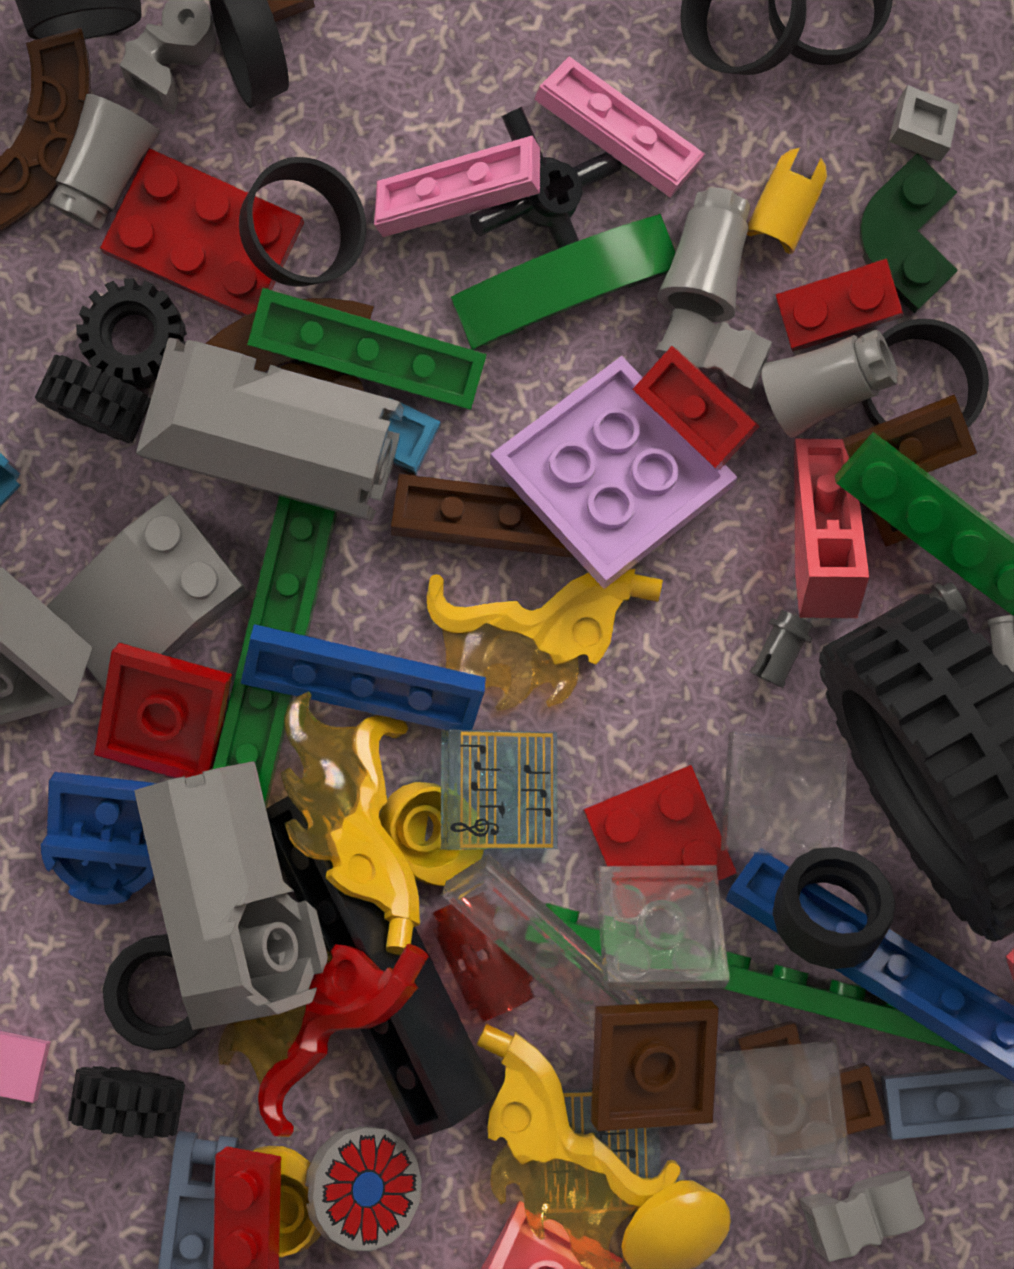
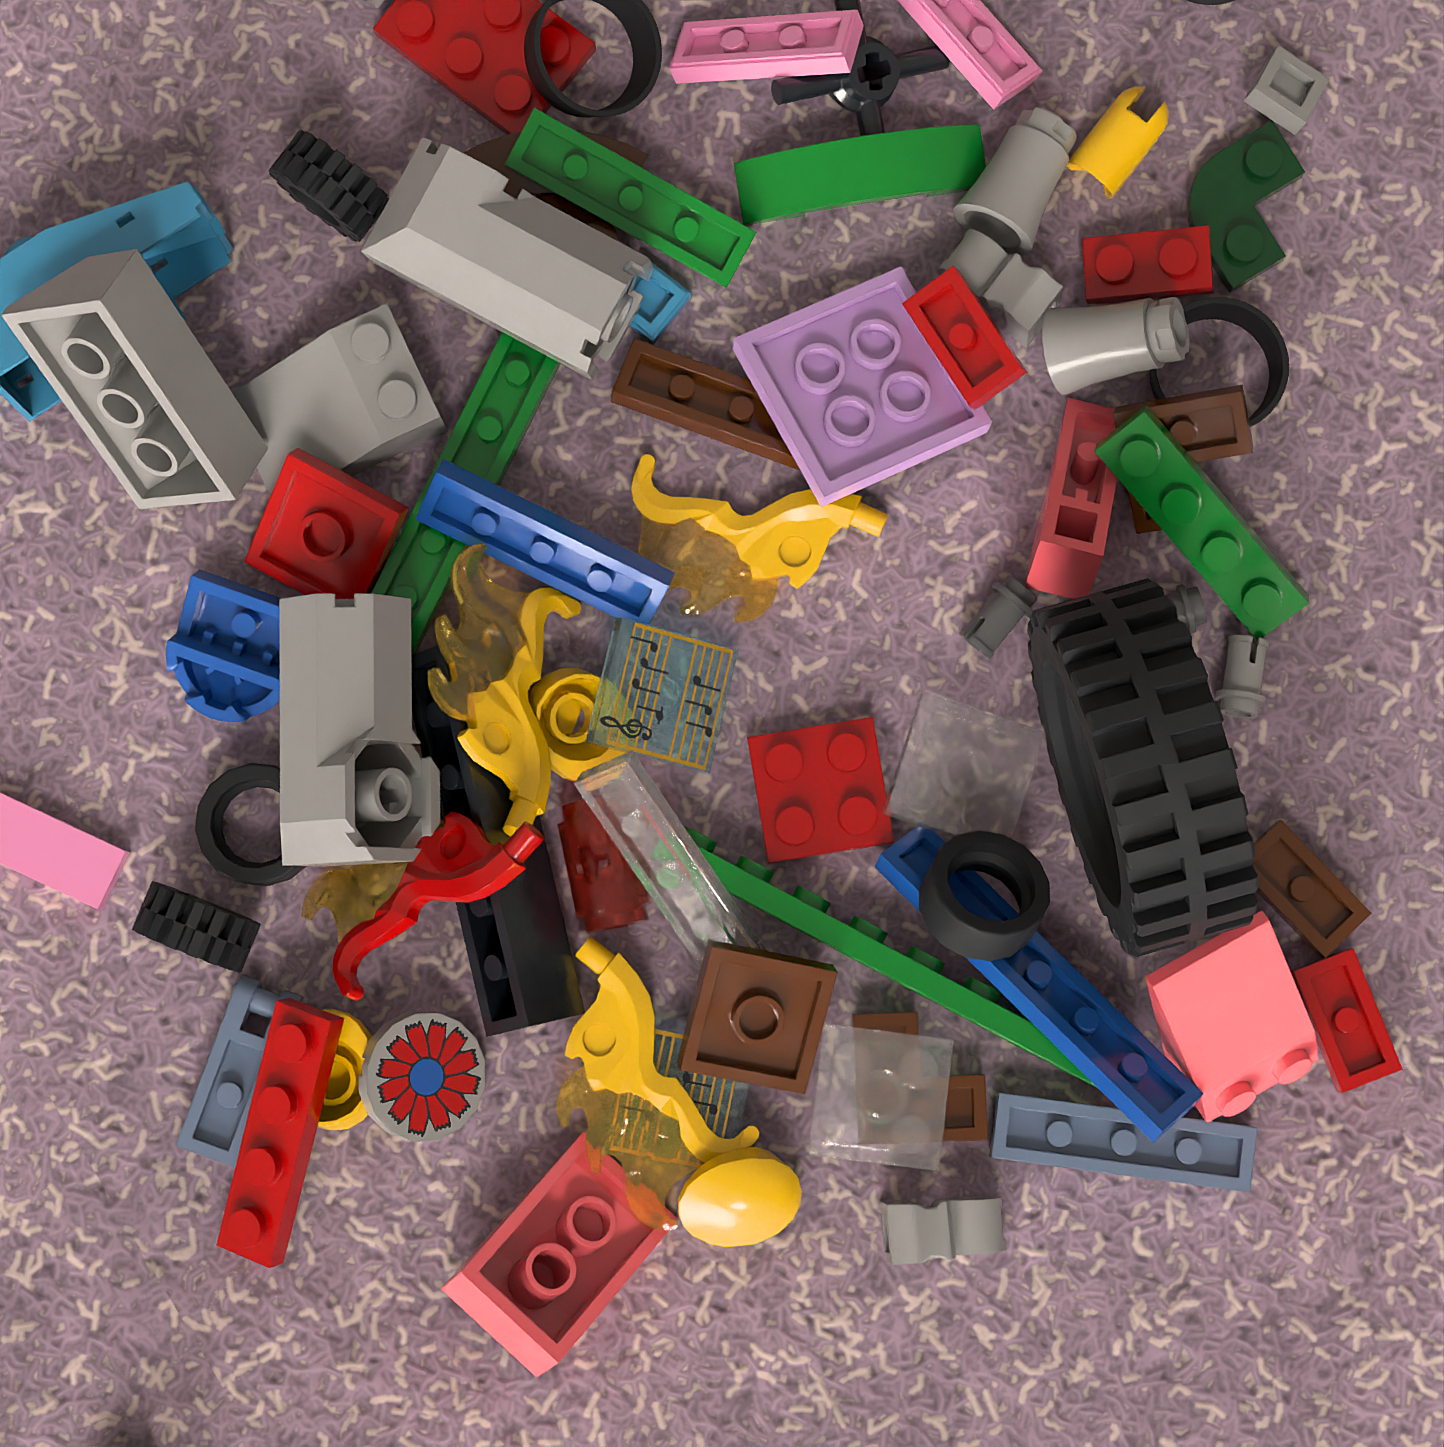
camera: 20 degrees right, 0 degrees up
black tyre [76,278,187,389] -> none
clear plate [595,865,730,990] -> none

